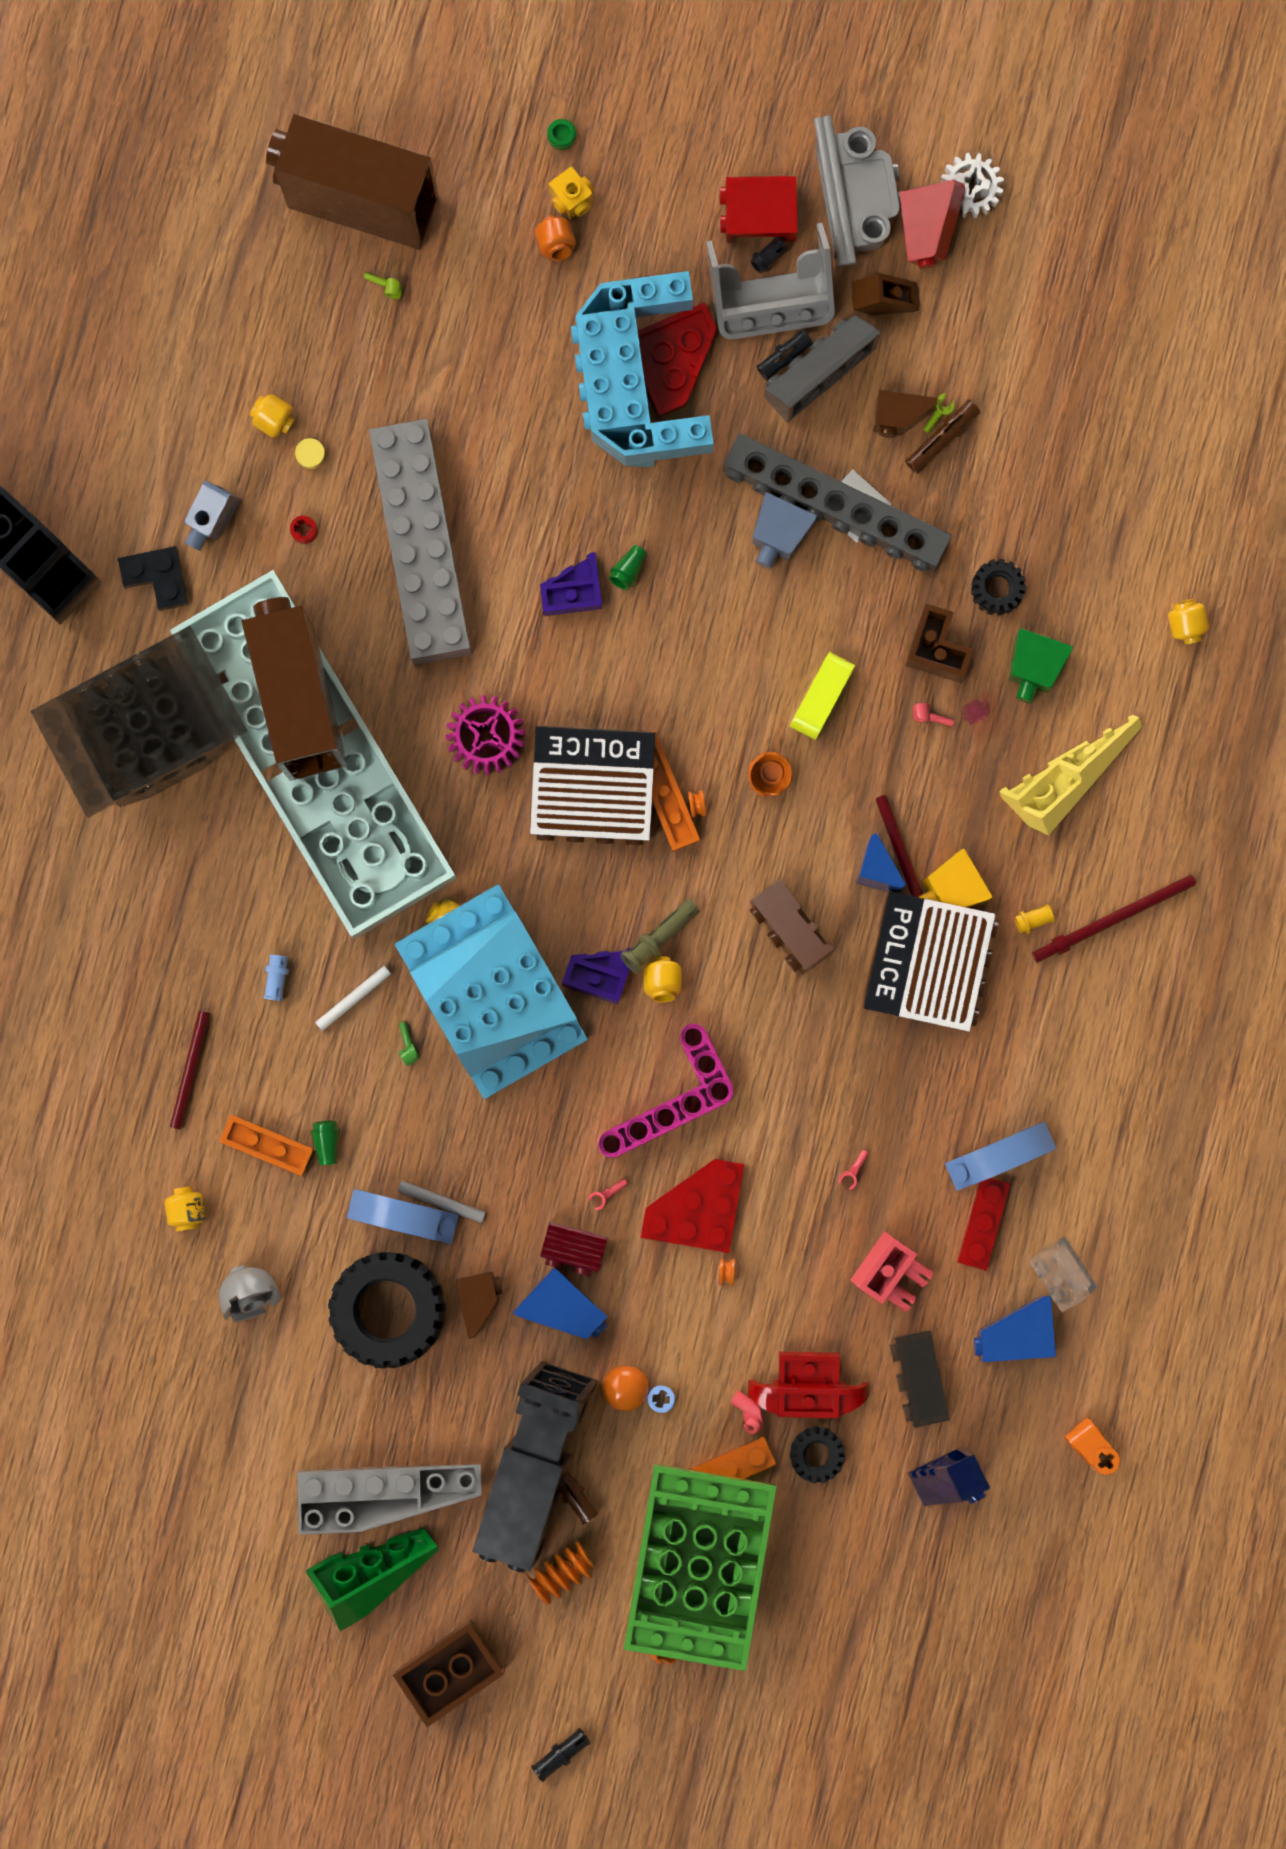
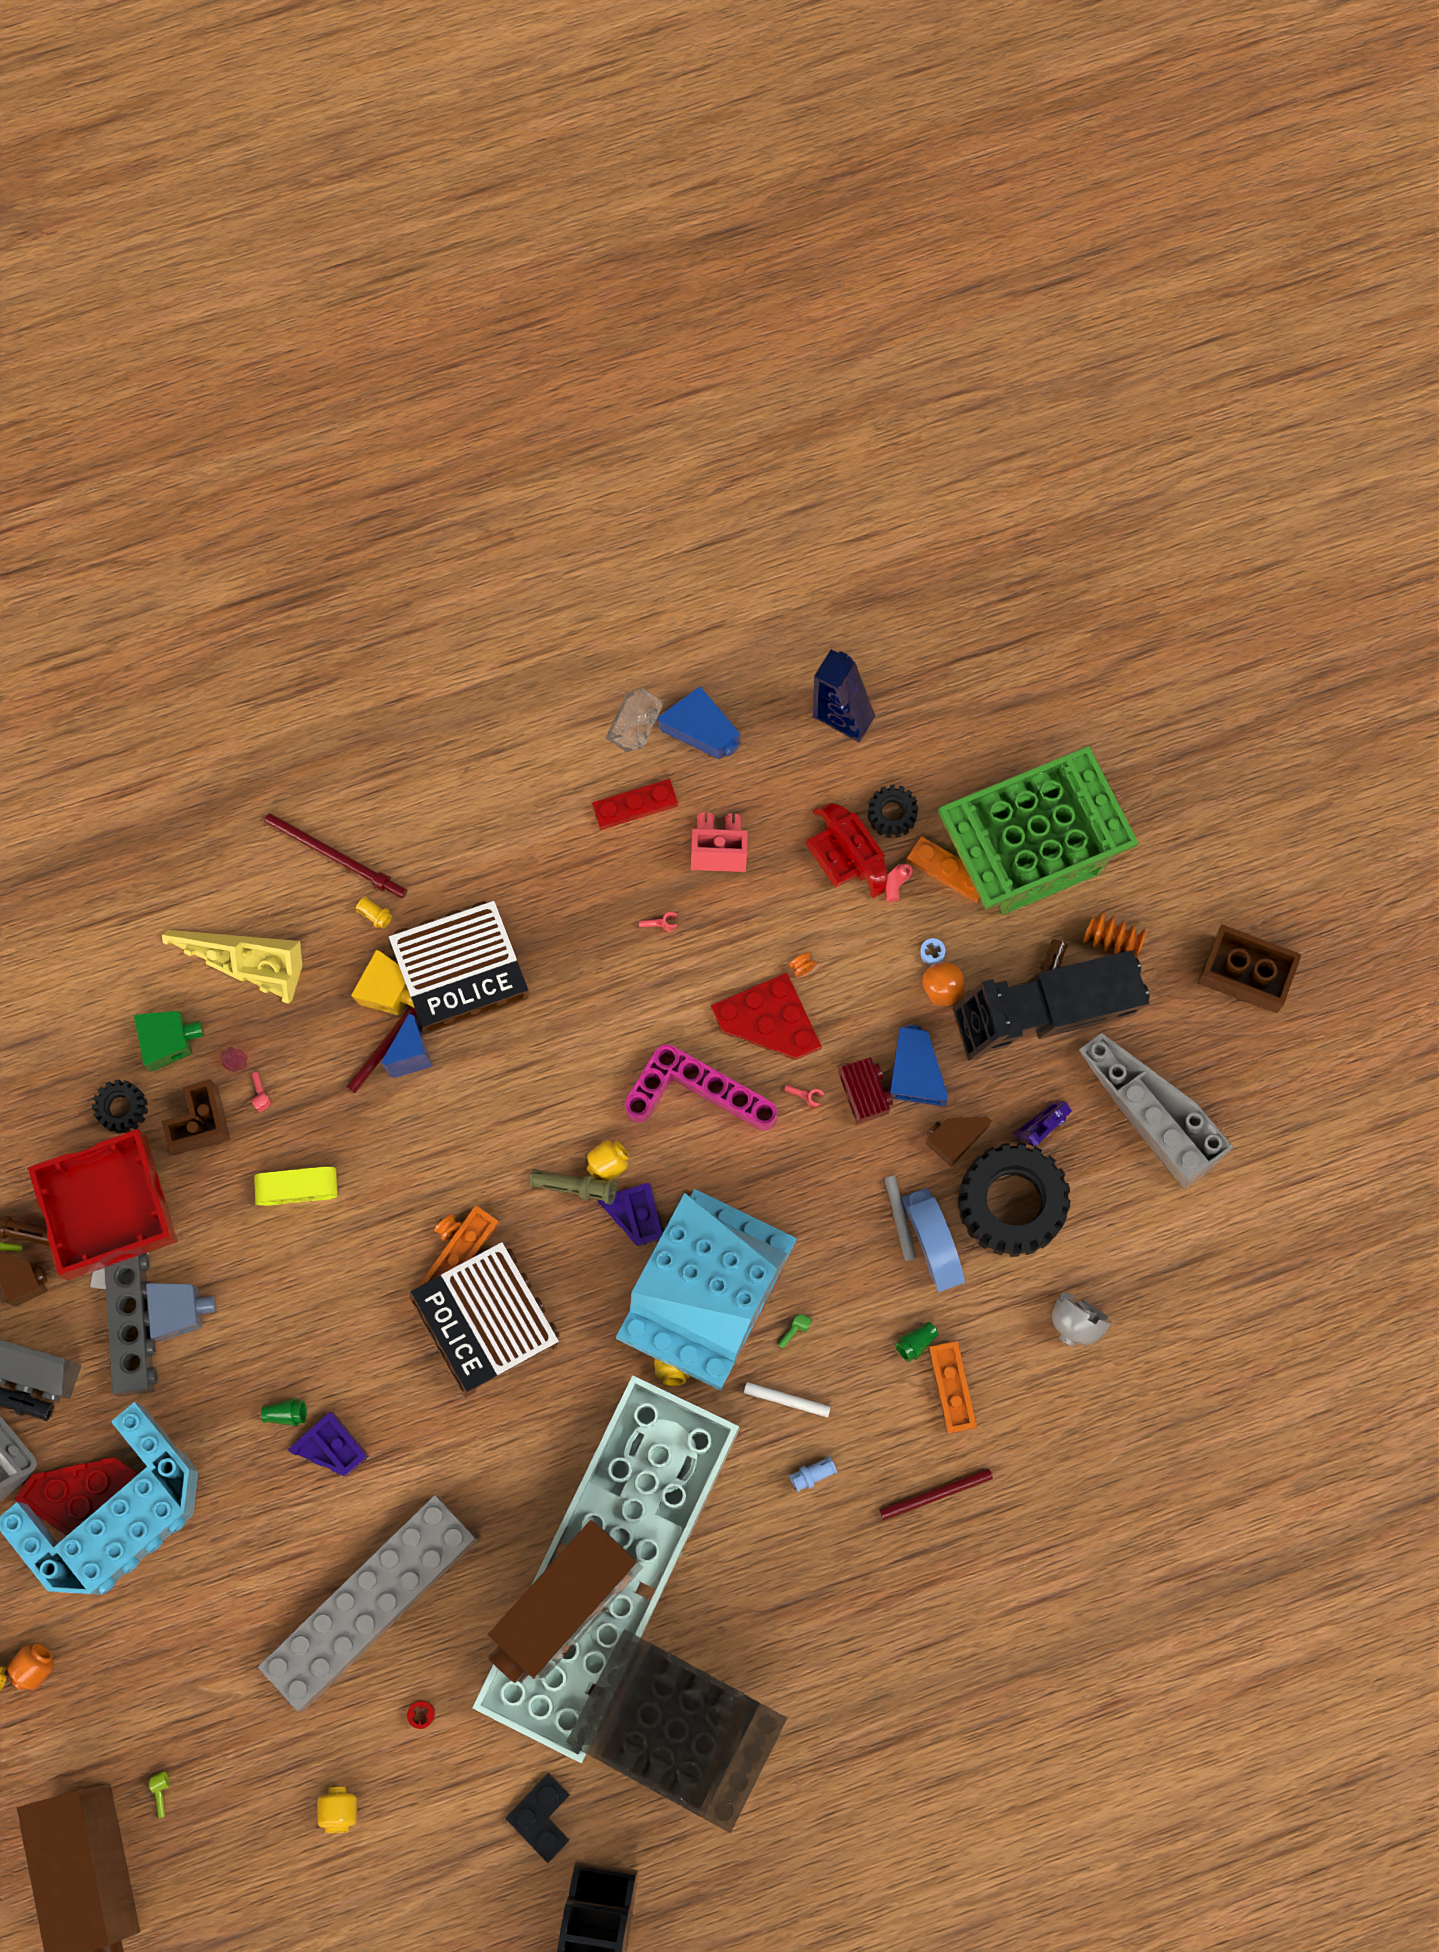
camera: 120 degrees left, 10 degrees down
yellow head [164,1187,206,1231] -> none
sand blue torso [184,480,242,551] -> none
light yellow tile [295,438,325,469] -> none
green wedge [305,1528,439,1631] -> none
dark pink gear [445,695,526,776] -> none
black pin [531,1728,591,1782] -> none
orange hair [747,752,793,797] -> none
reddish brown wedge [749,880,835,975] -> none
clear smoke brick [889,1330,950,1428] -> none
medium blue arch [945,1121,1057,1191] -> none
orange piece [1064,1417,1120,1475] -> none
yellow head [1168,599,1210,644] -> none
none -> red tile [28,1129,178,1280]
none -> dark purple wing [1013,1100,1072,1146]

